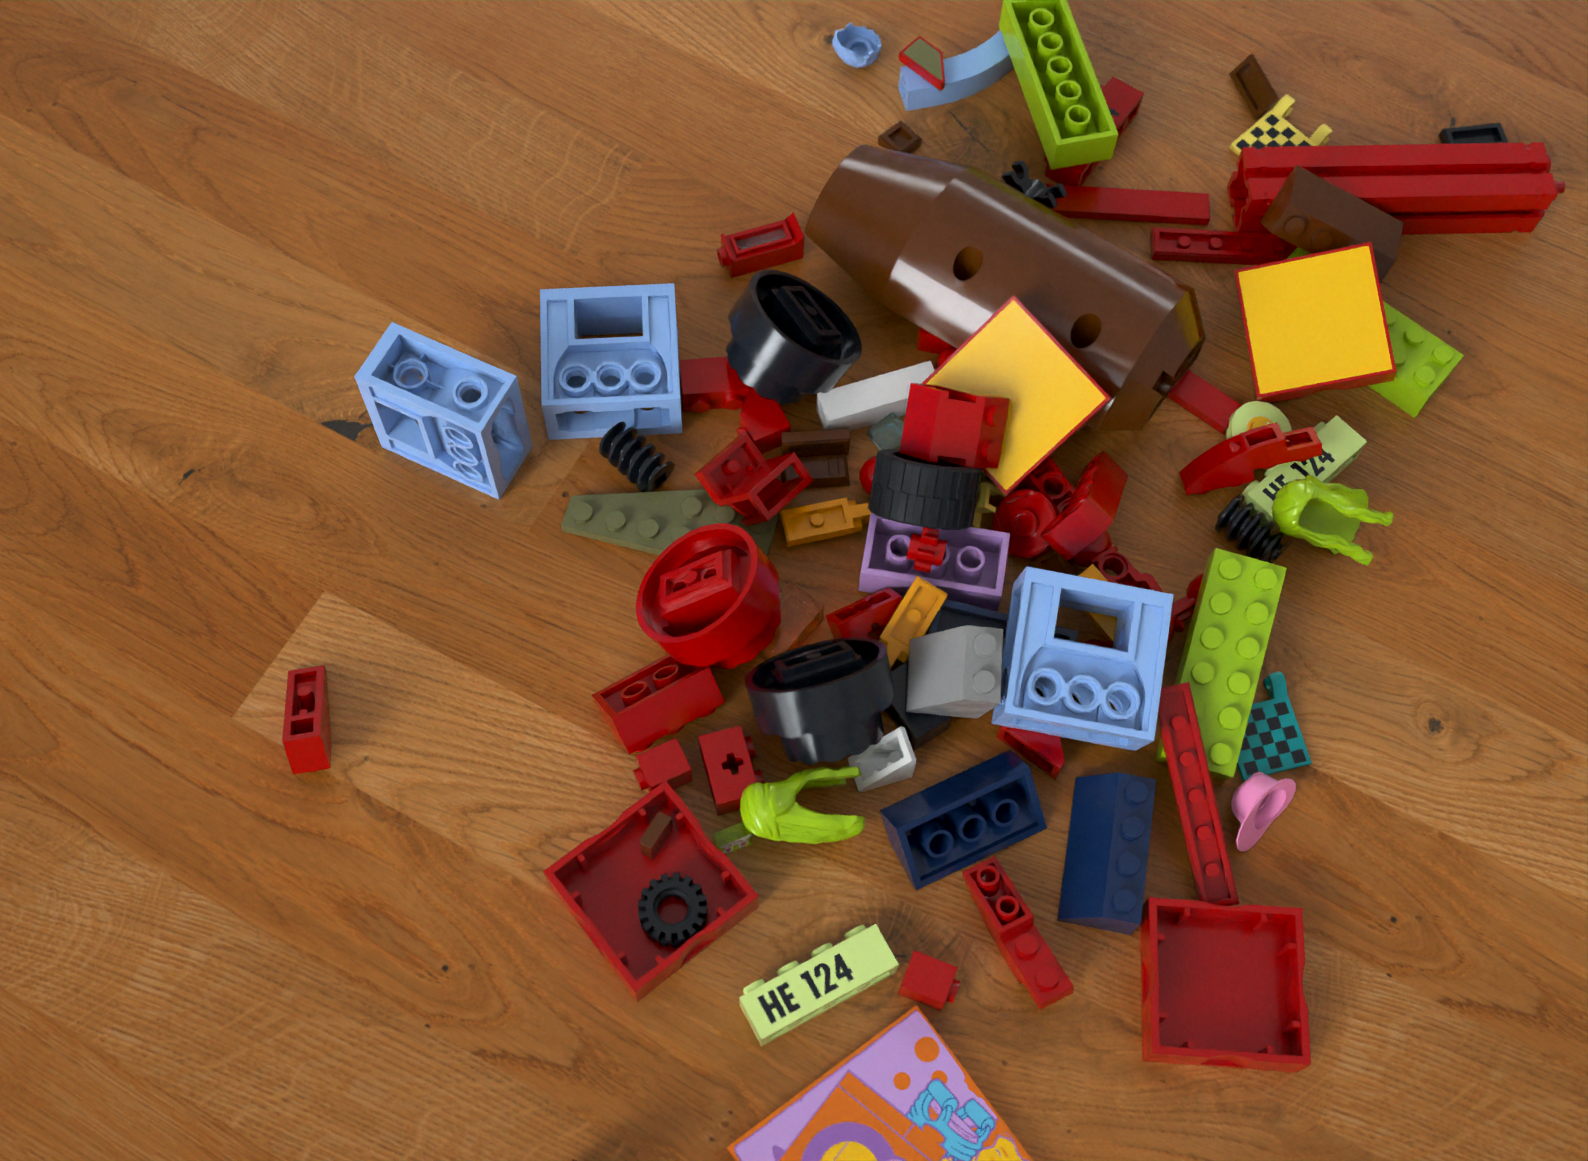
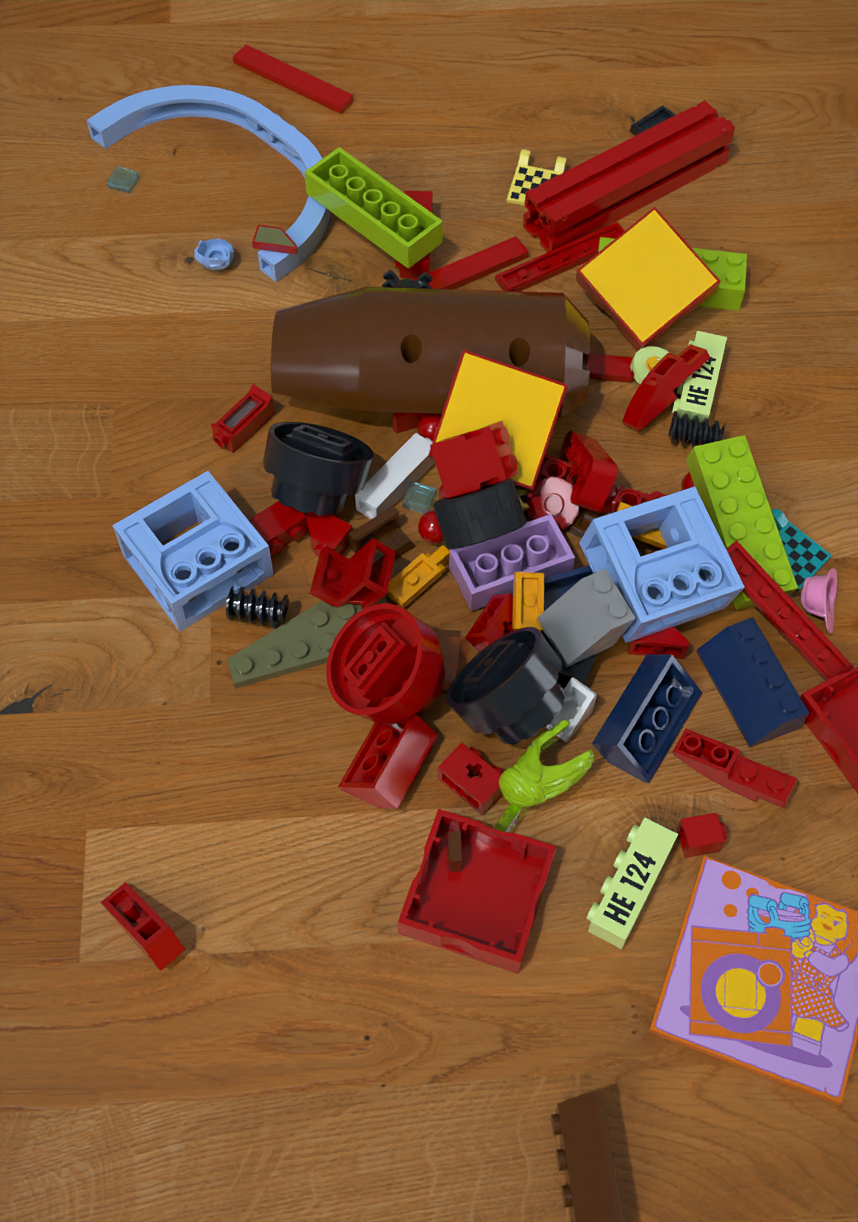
camera: 30 degrees left, 5 degrees down
light blue piece [354,322,533,500] -> none
red brick [633,738,692,792] -> none
black tyre [638,873,708,948] -> none
reddish brown tile [878,121,922,153] -> none
red gear [906,527,947,573] -> none
reddish brown tile [1229,53,1280,120] -> none
reddish brown slope [1260,164,1404,283] -> none
lime hair [1272,475,1394,566] -> none

